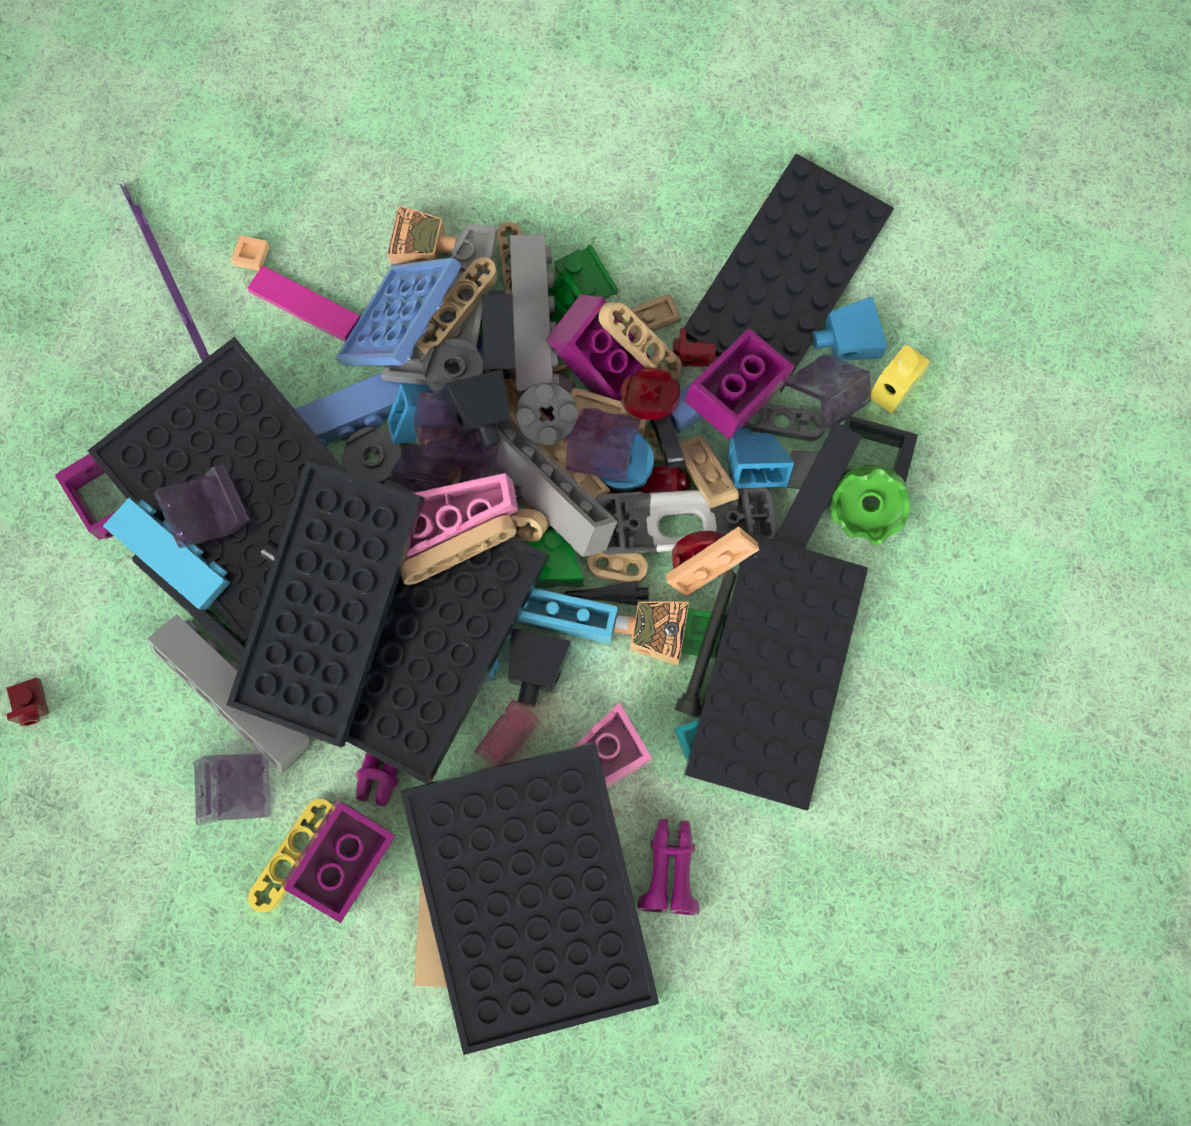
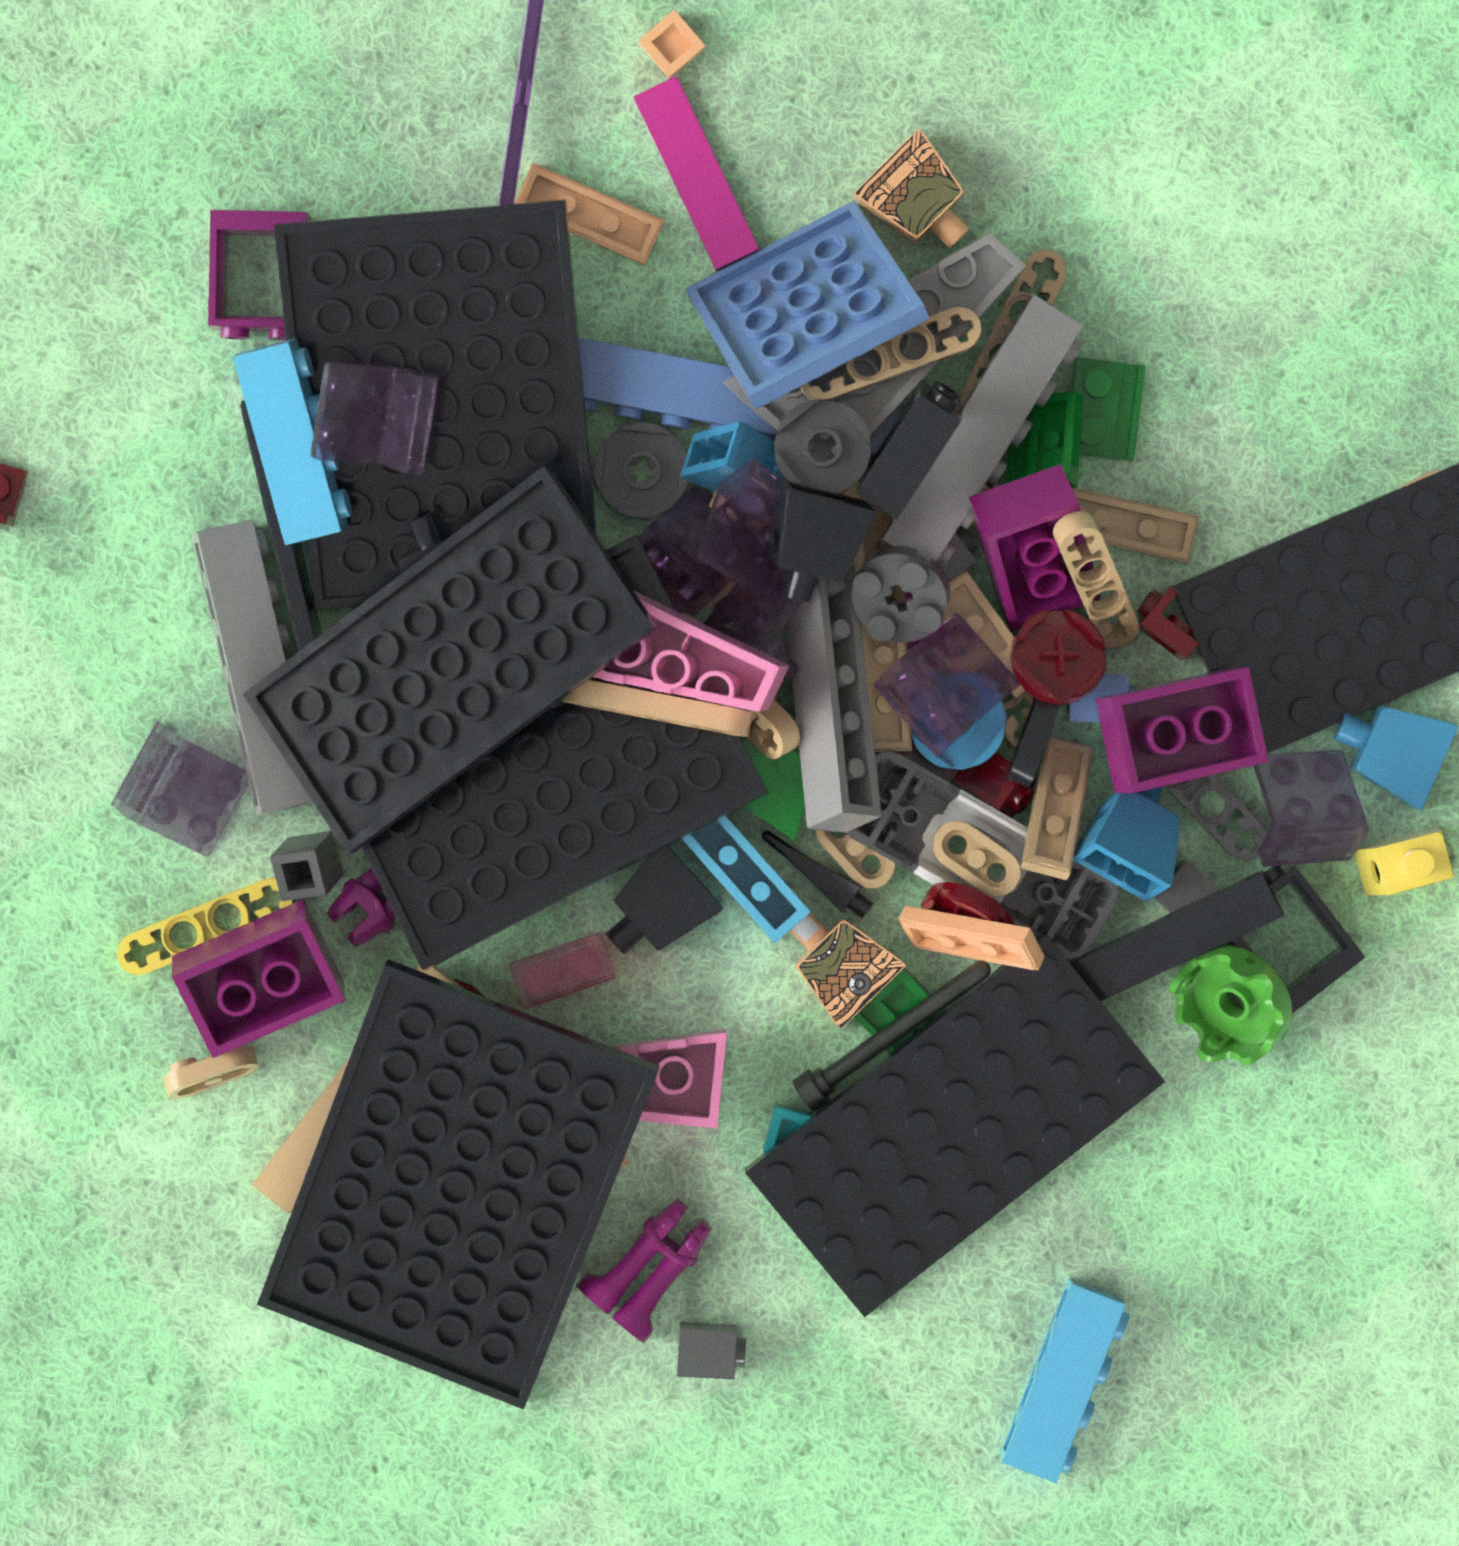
camera: 30 degrees right, 15 degrees up
none -> tan plate [162,1046,259,1099]
none -> dark grey brick [270,831,344,901]
none -> light nougat tile [515,163,664,265]
none -> dark grey brick [677,1322,746,1380]
none -> tan plate [933,821,1021,897]
none -> medium azure brick [1000,1278,1130,1484]

